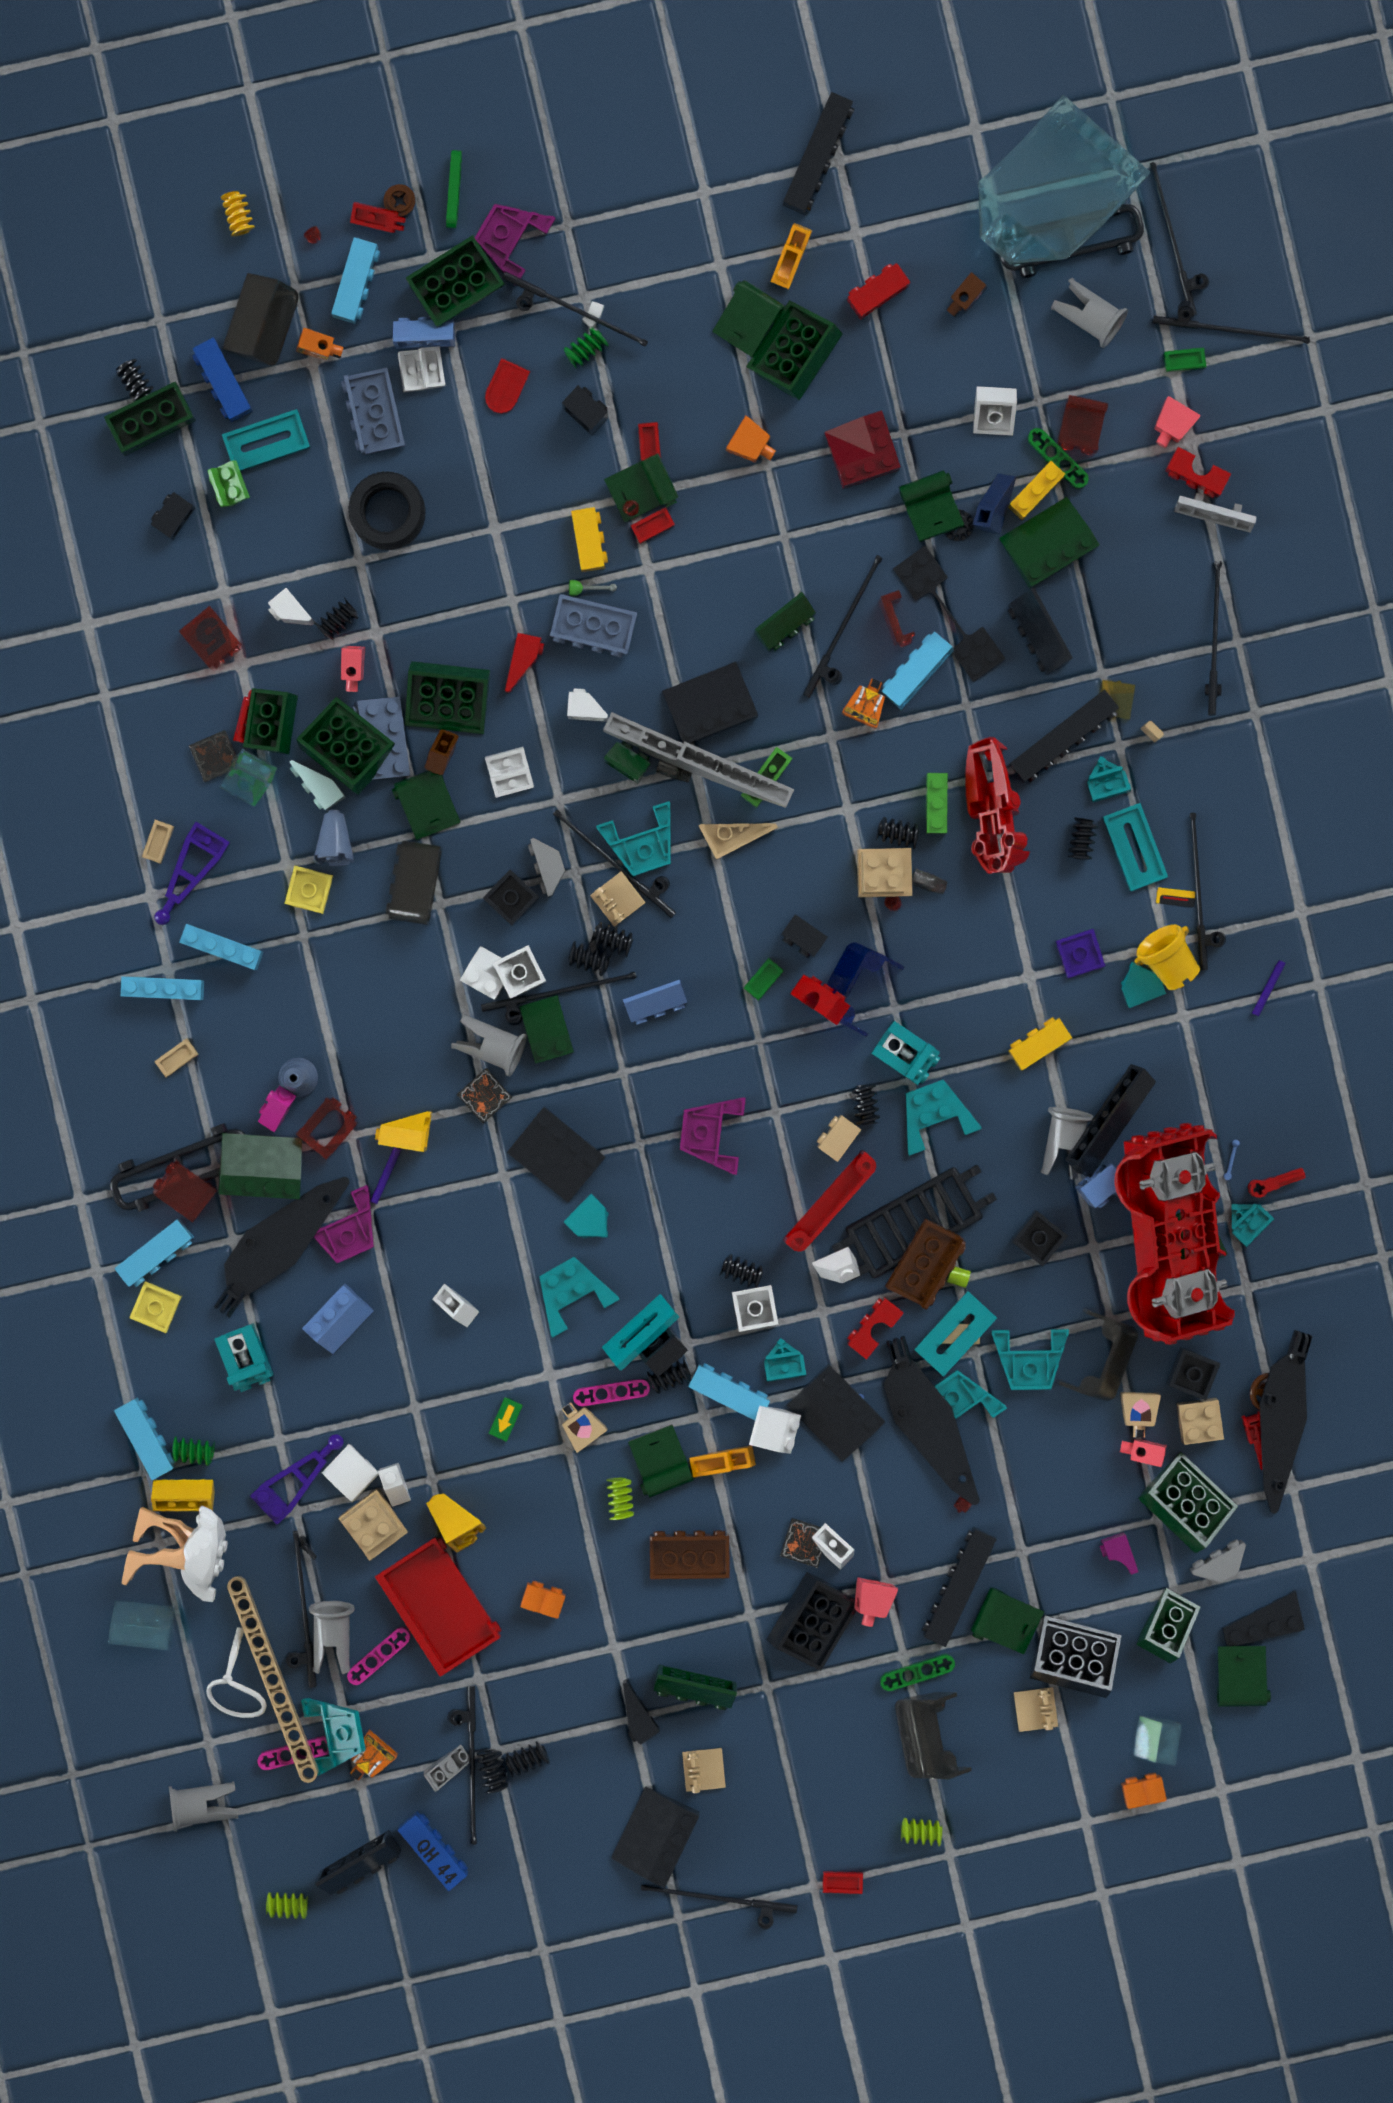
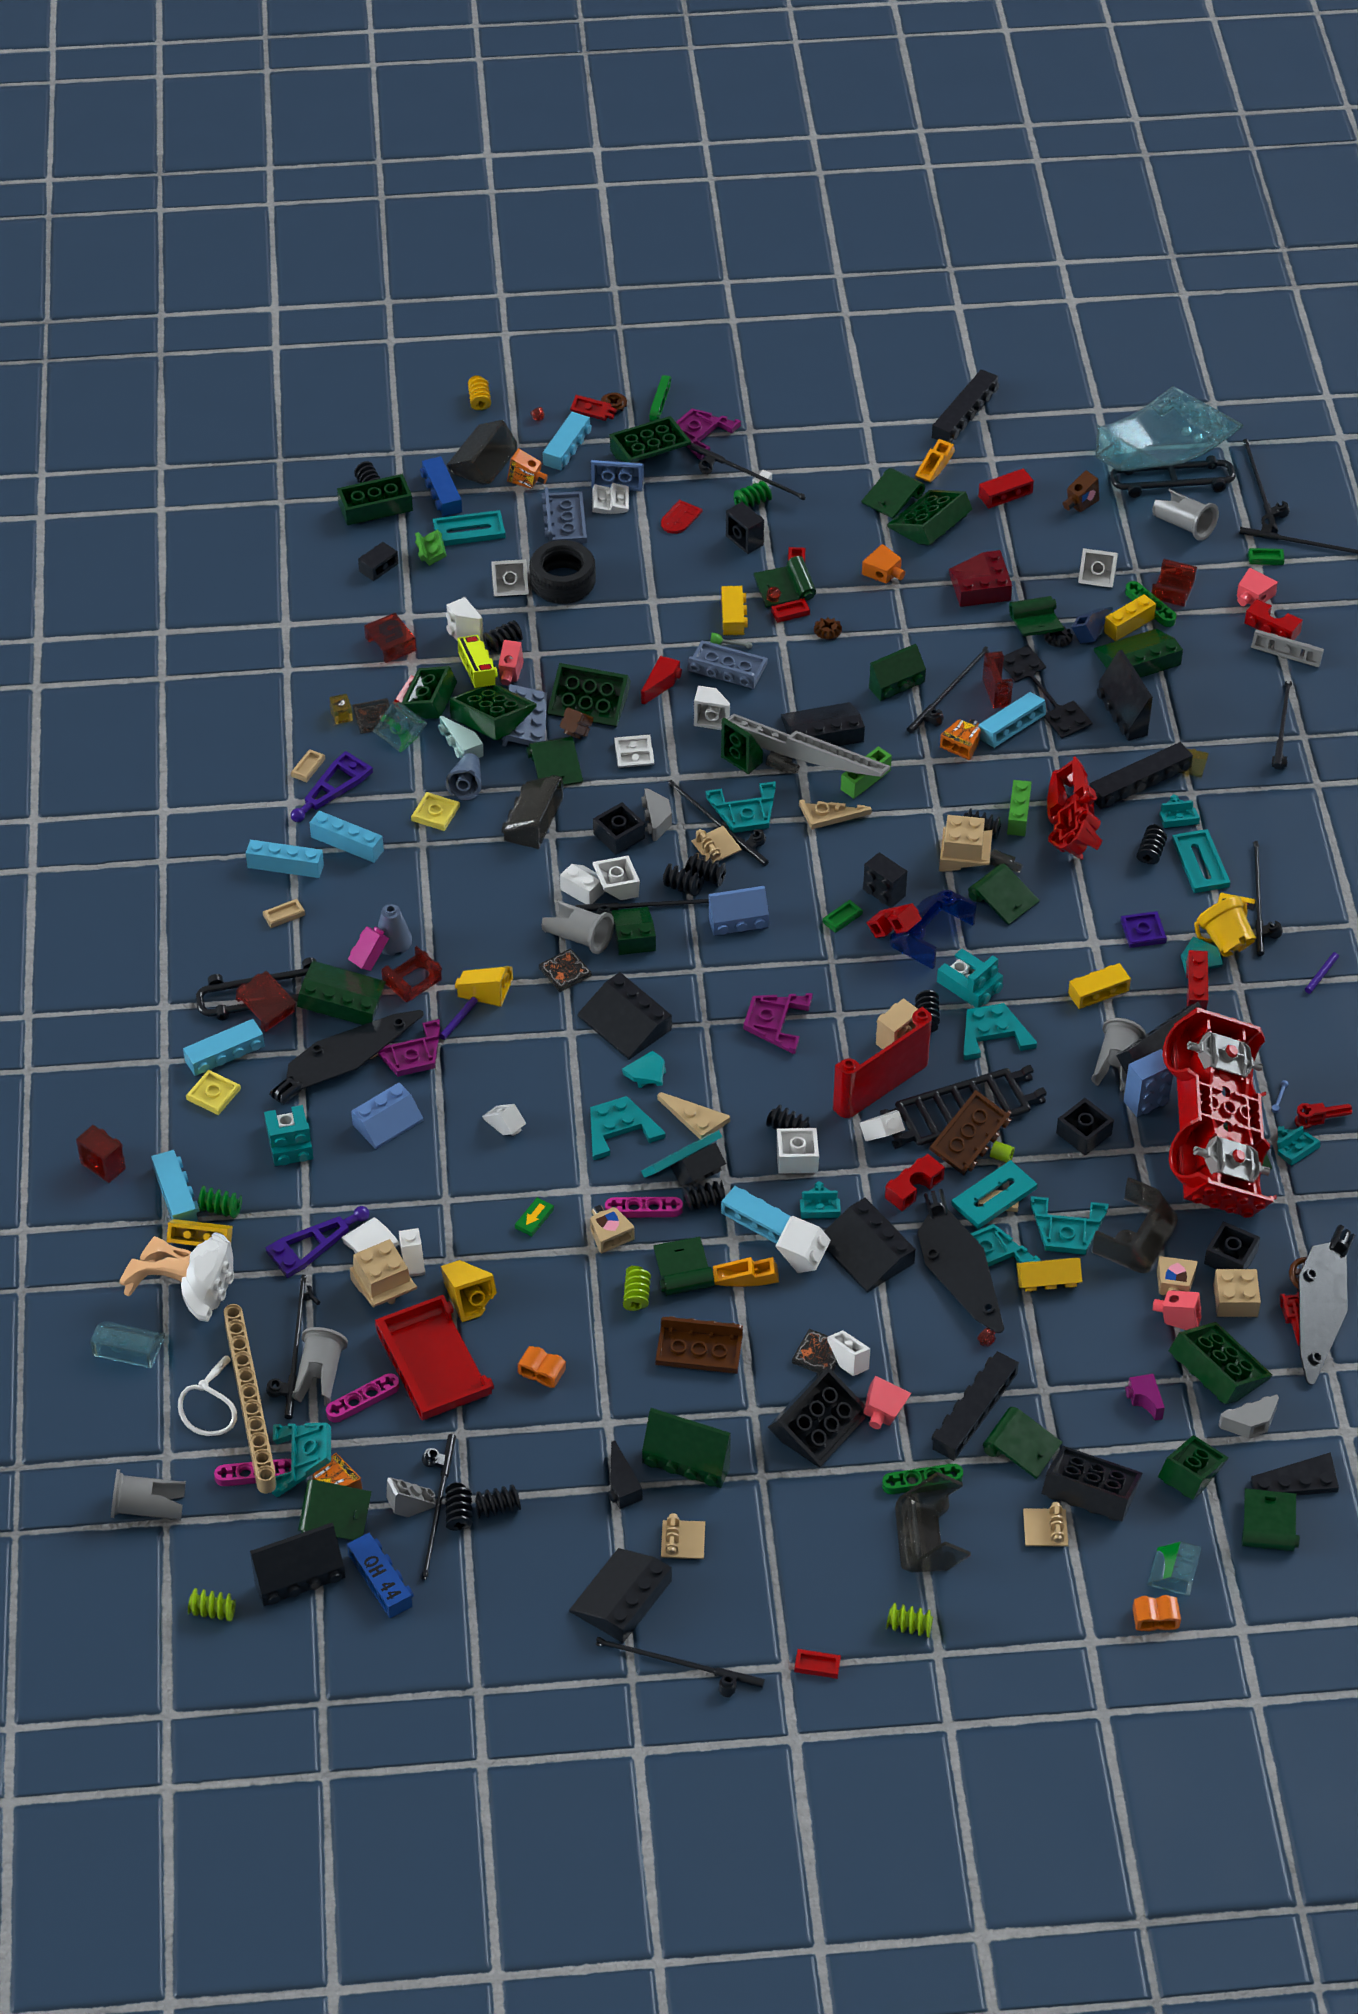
camera: 10 degrees right, 40 degrees down
clear red hinge [884,896,902,911] -> none
tan tile [1141,721,1164,743] -> none
none -> clear red brick [76,1125,126,1183]
none -> dark green door [298,1479,372,1541]
none -> clear yellow brick [329,694,353,725]
none -> neon yellow brick [457,635,498,688]
none -> white slope [491,559,529,597]
none -> tan wing [657,1092,730,1139]
none -> reddish brown gear [814,617,842,639]
none -> dark green door [968,864,1040,925]
none -> yellow brick [1017,1257,1082,1291]
none -> red arch [1186,950,1208,1010]

